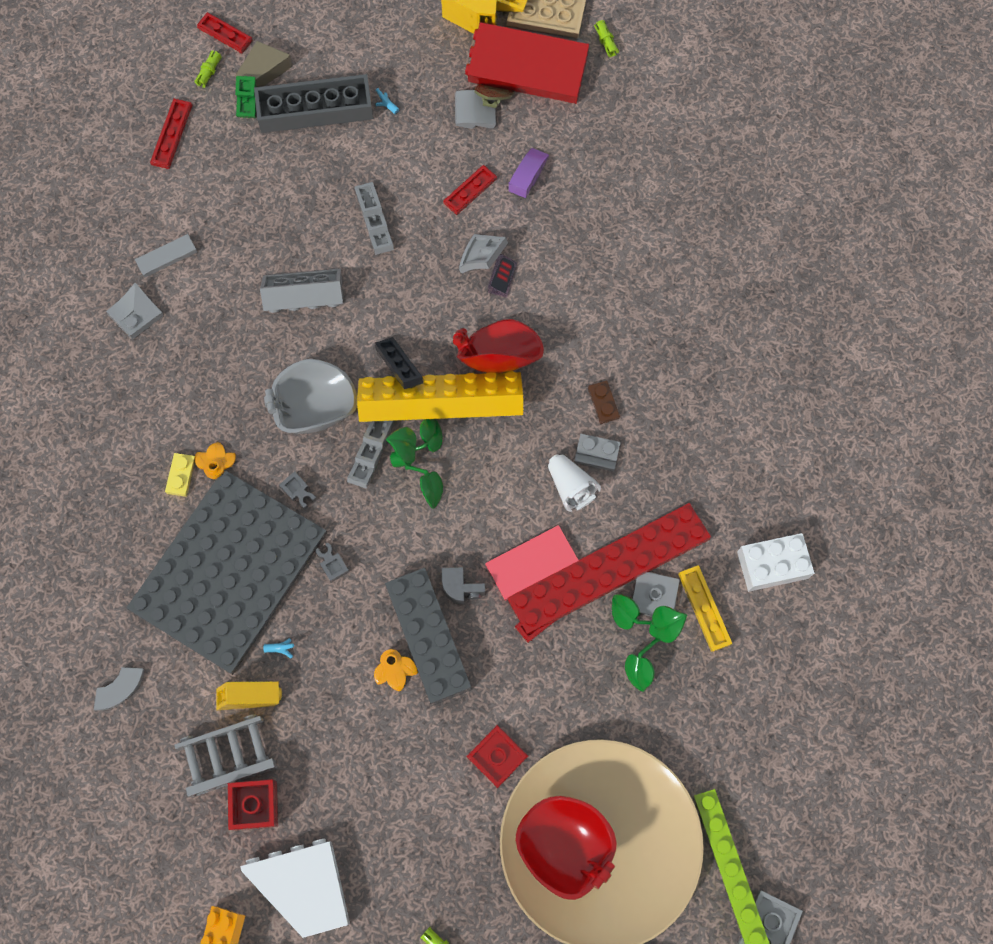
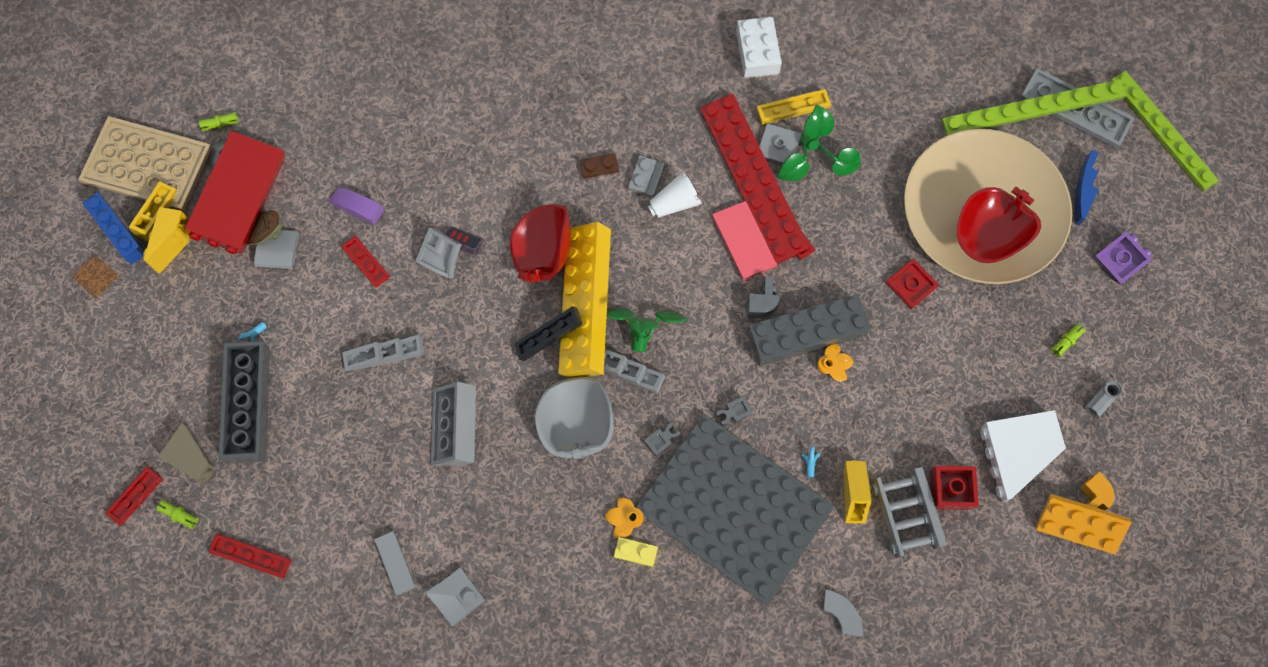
camera: 85 degrees left, 0 degrees up
green slope [235,76,256,118] -> none

